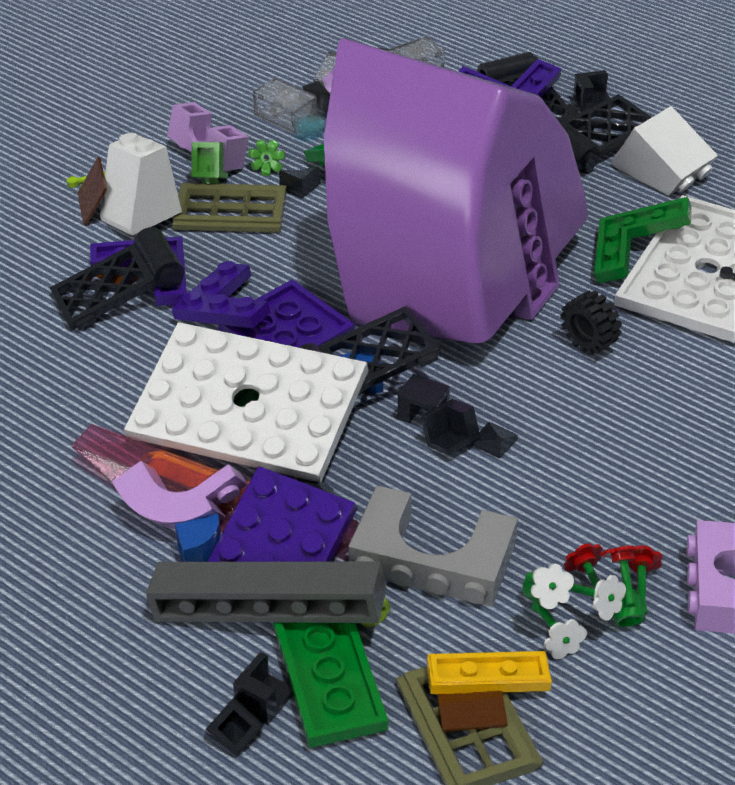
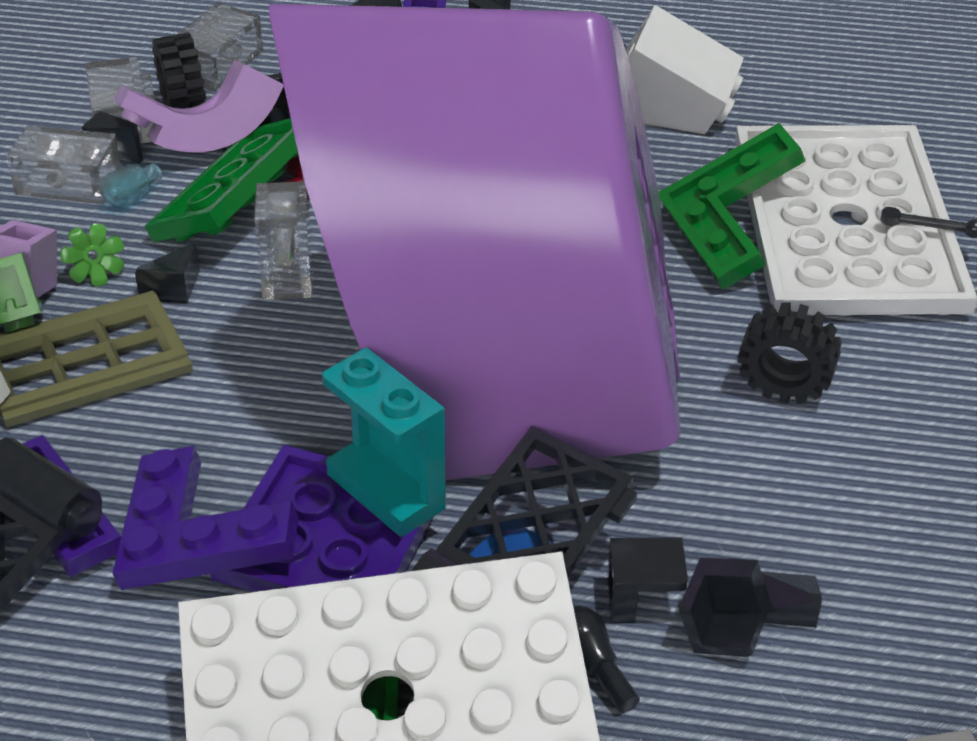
camera: 30 degrees left, 0 degrees up
none -> teal panel [322,347,446,538]
none -> black piece [573,605,640,713]

